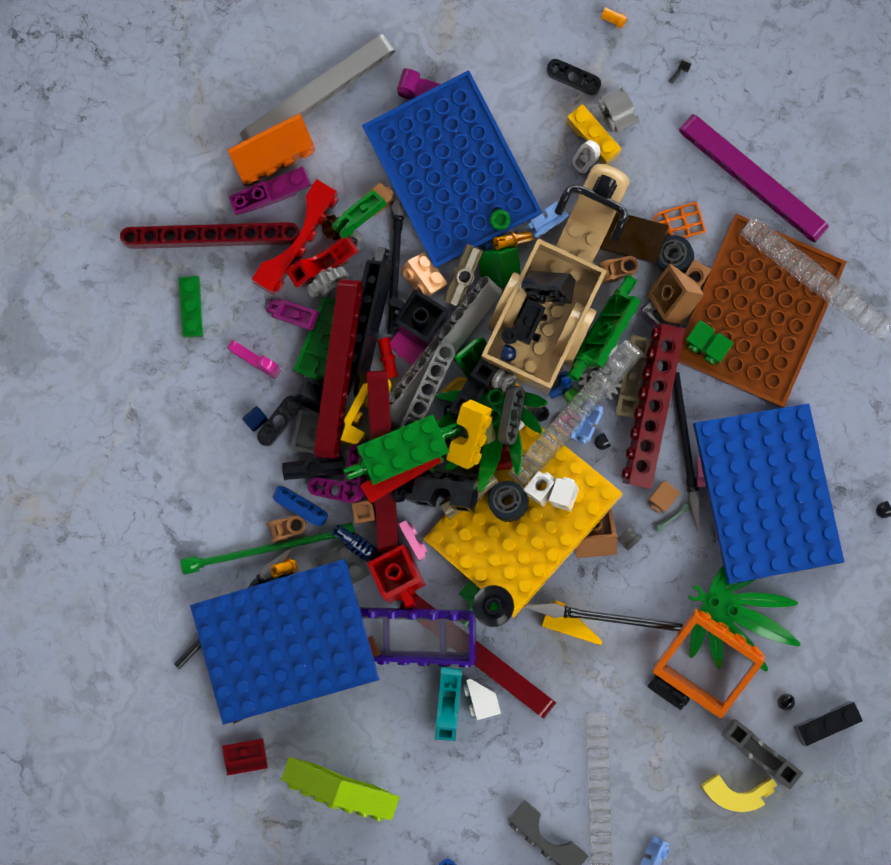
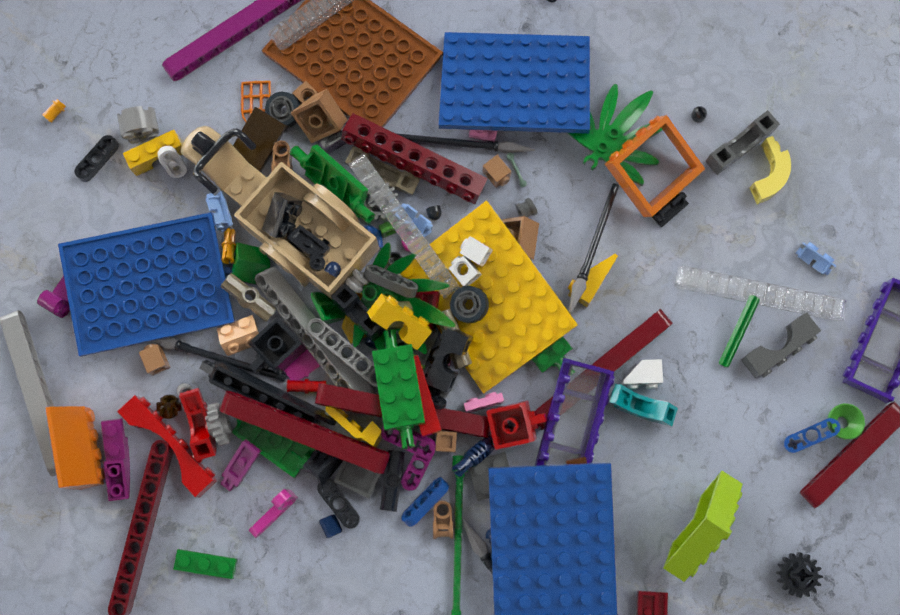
camera: 75 degrees left, 5 degrees down
light orange pin [270,559,298,578] -> none
green hinge [332,190,387,239] -> none
black dish [472,585,514,627] -> none
green tile [490,210,510,231] -> none
black hand [669,59,692,84] -> none
green piece [684,320,733,366] -> none
black arch [793,701,863,746] -> none
none -> green axle [719,295,760,368]

